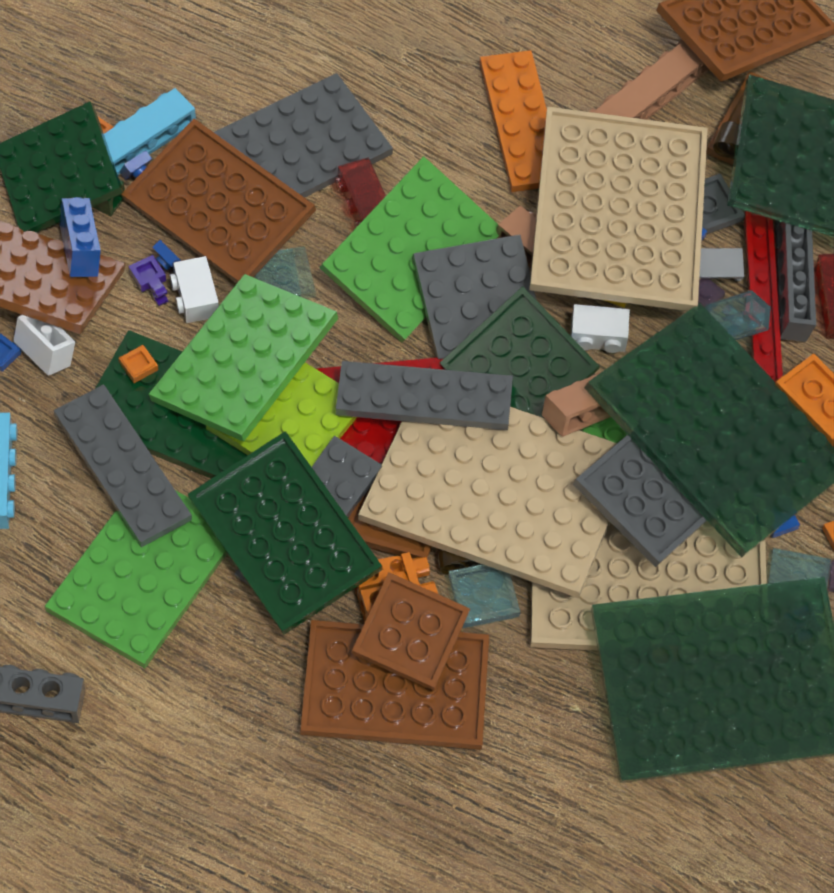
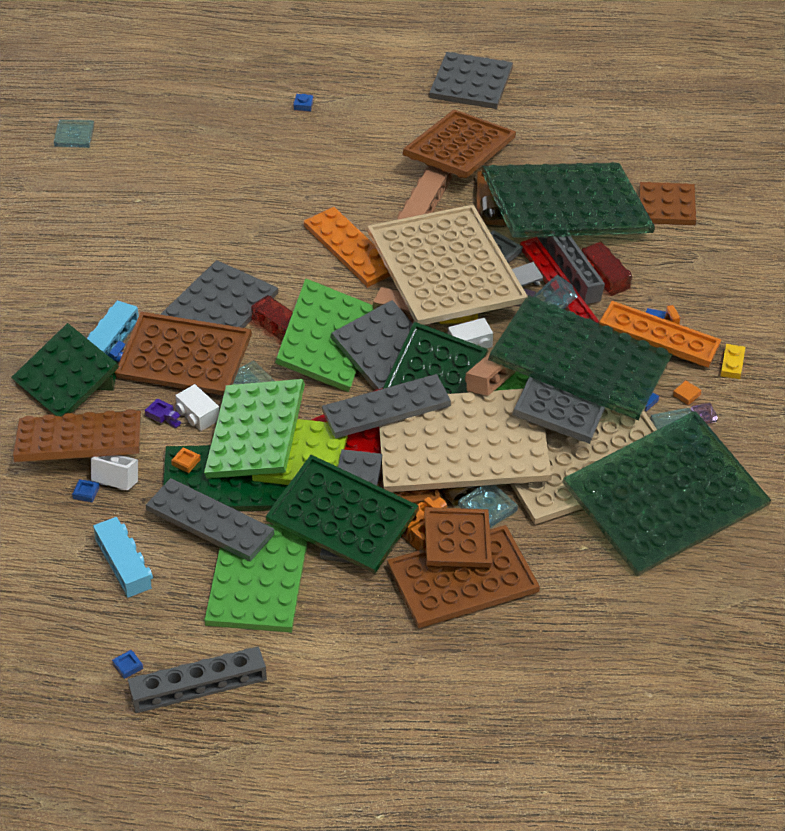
camera: 20 degrees left, 15 degrees down
blue brick [60,197,101,277] -> none
blue plate [152,240,181,270] -> none

